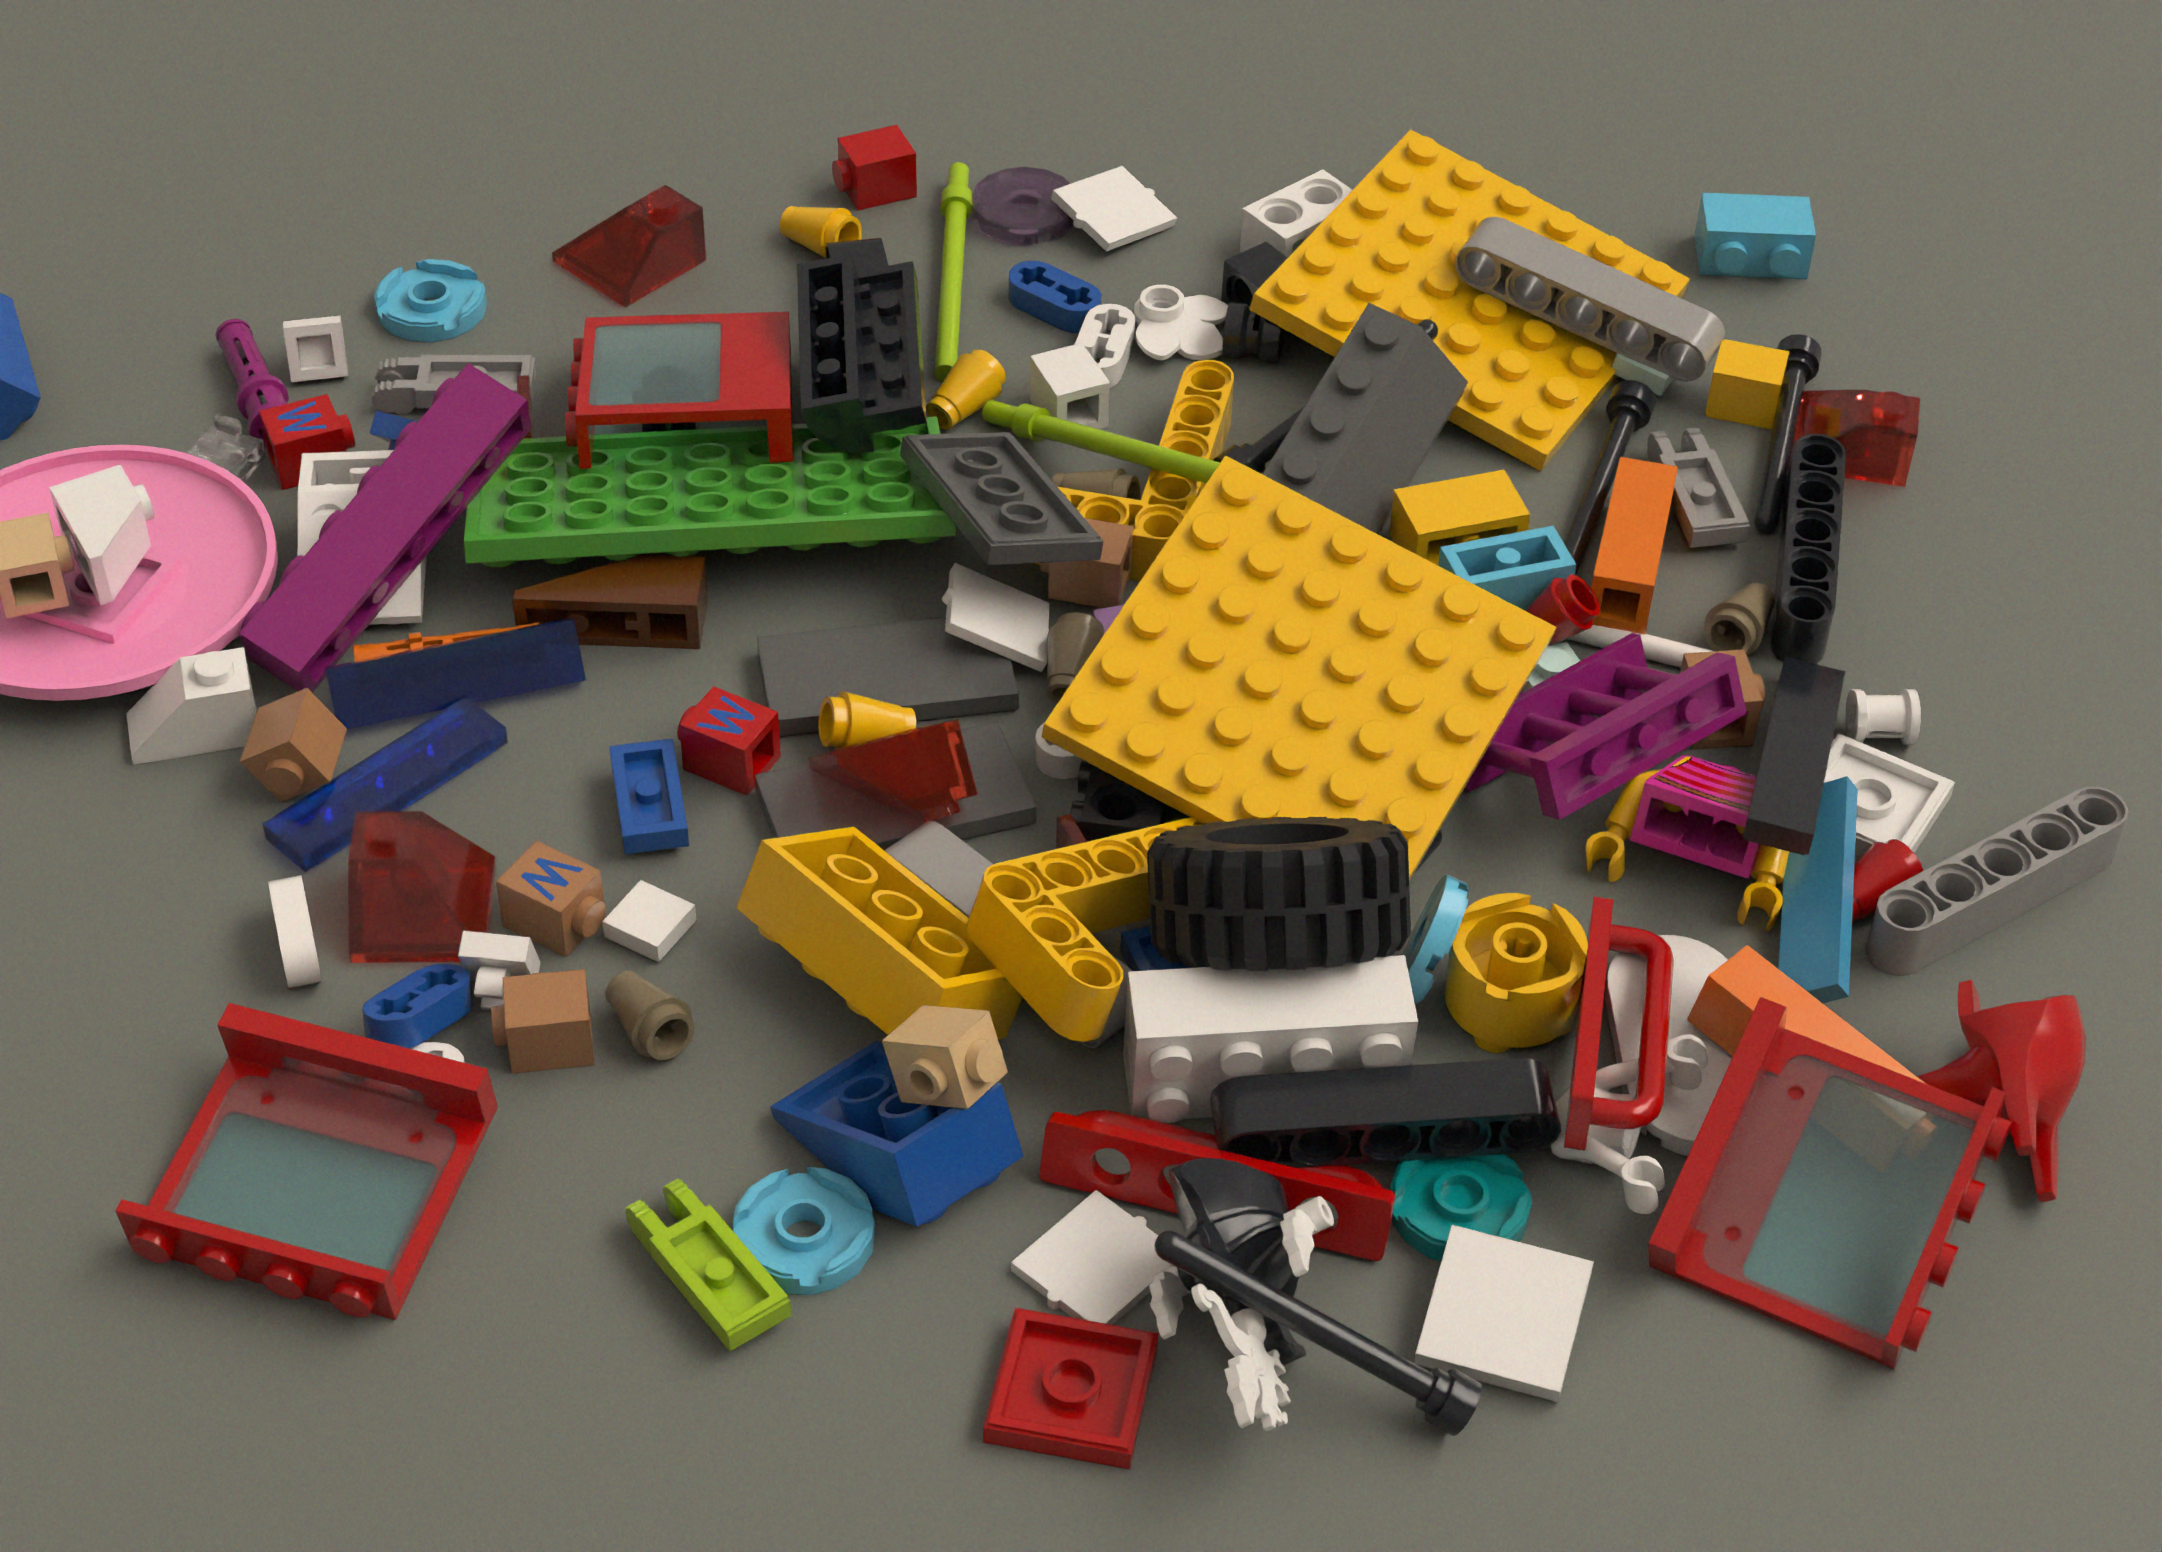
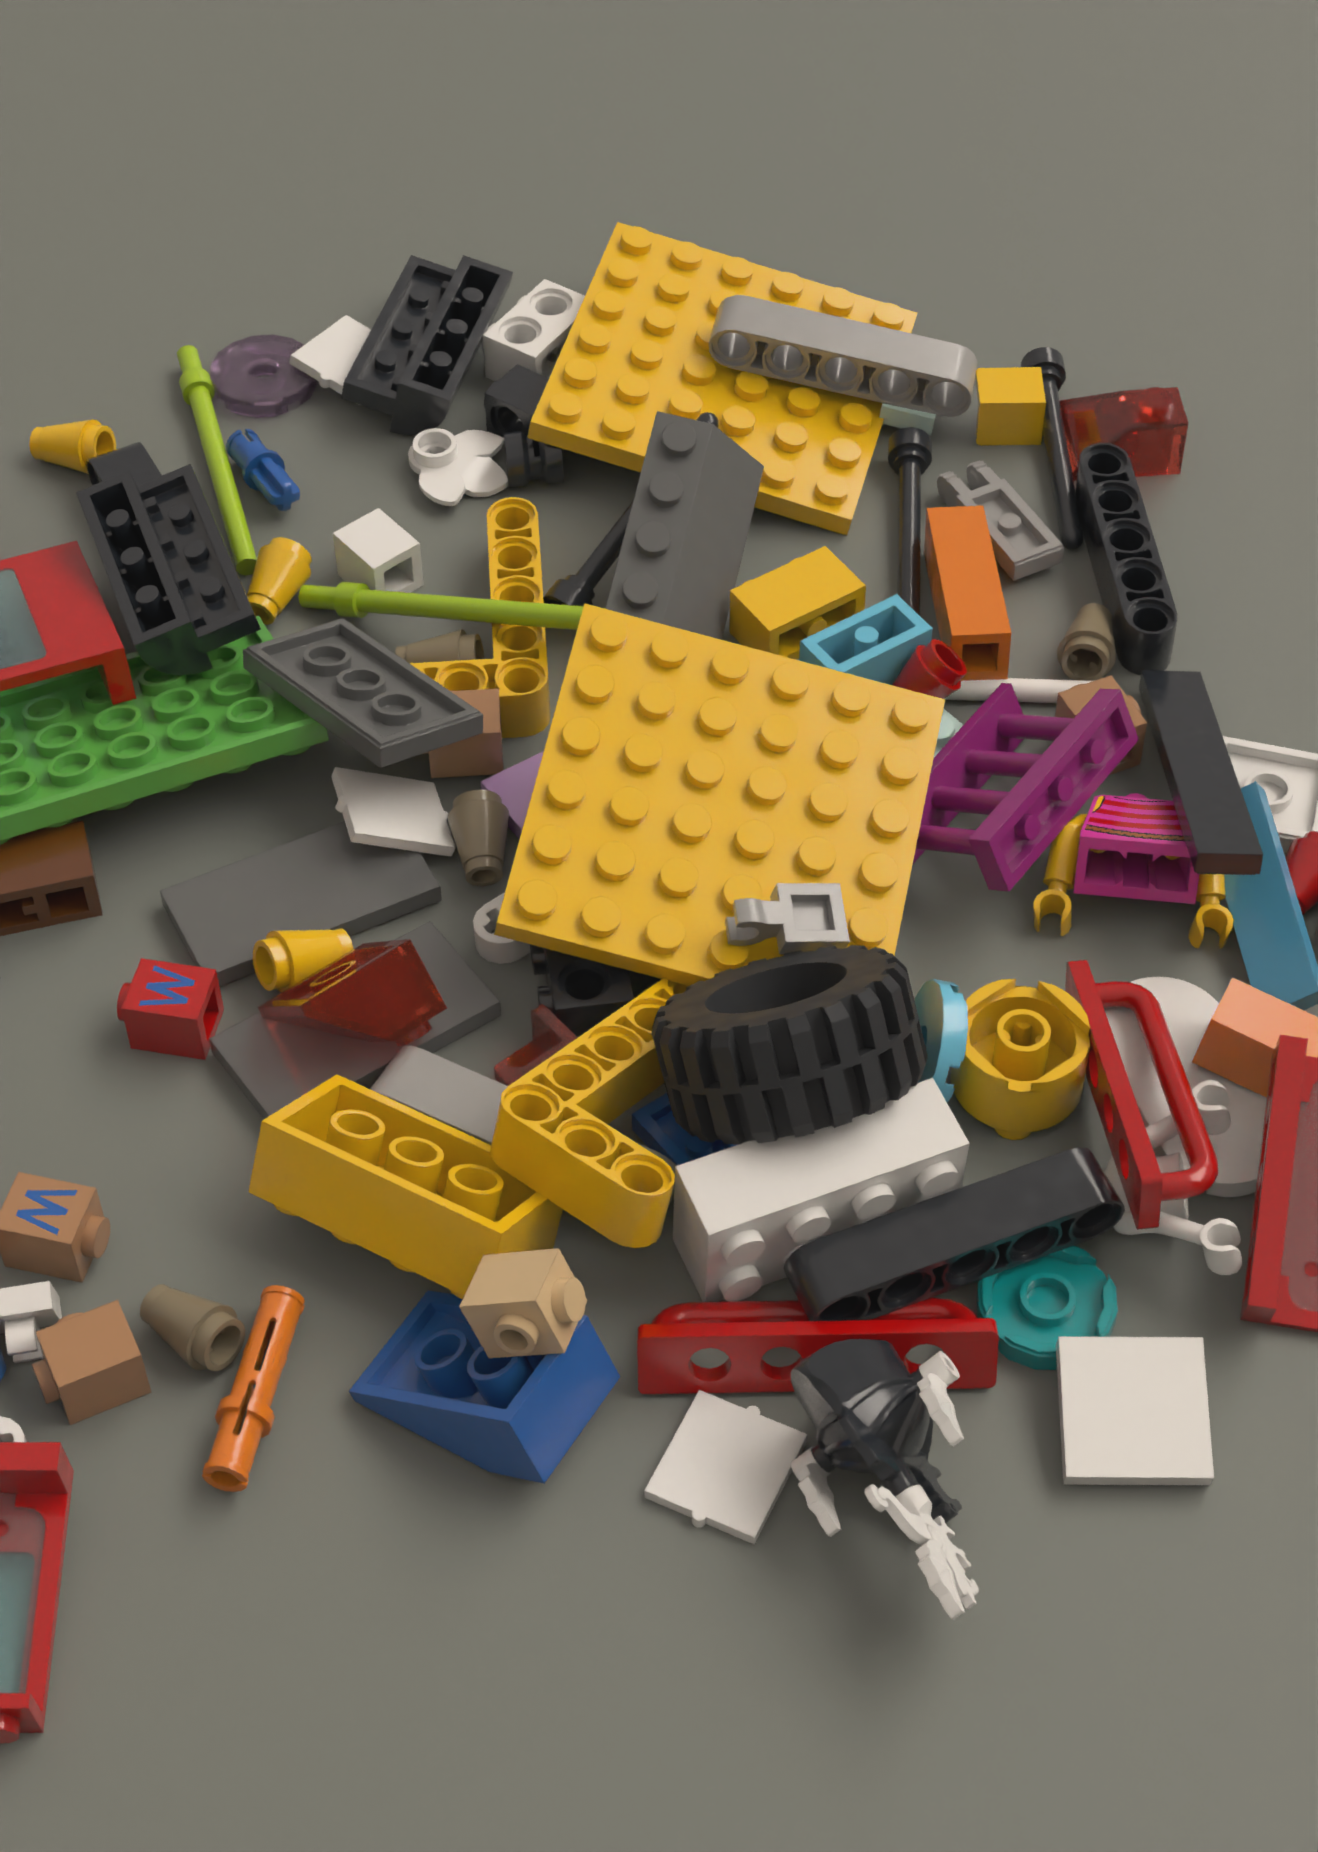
camera: 15 degrees left, 5 degrees up
white tile [602,880,696,962] -> none
blue plate [609,738,689,854] -> none
lime hinge [624,1178,791,1351] -> none
medium azure tile [733,1167,875,1295] -> none
red brick [832,124,917,211] -> none
red tile [983,1308,1159,1469] -> none
blue beam [1008,261,1102,333] -> none
white beam [1074,304,1135,388] -> none
black piece [1154,1231,1482,1436] -> none
medium azure brick [1694,193,1816,279] -> none
white bush [1845,689,1921,745] -> none
none -> orange pin [202,1285,305,1492]
none -> blue axle [226,429,300,511]
none -> black brick [341,255,513,435]
none -> light grey plate [725,883,850,954]

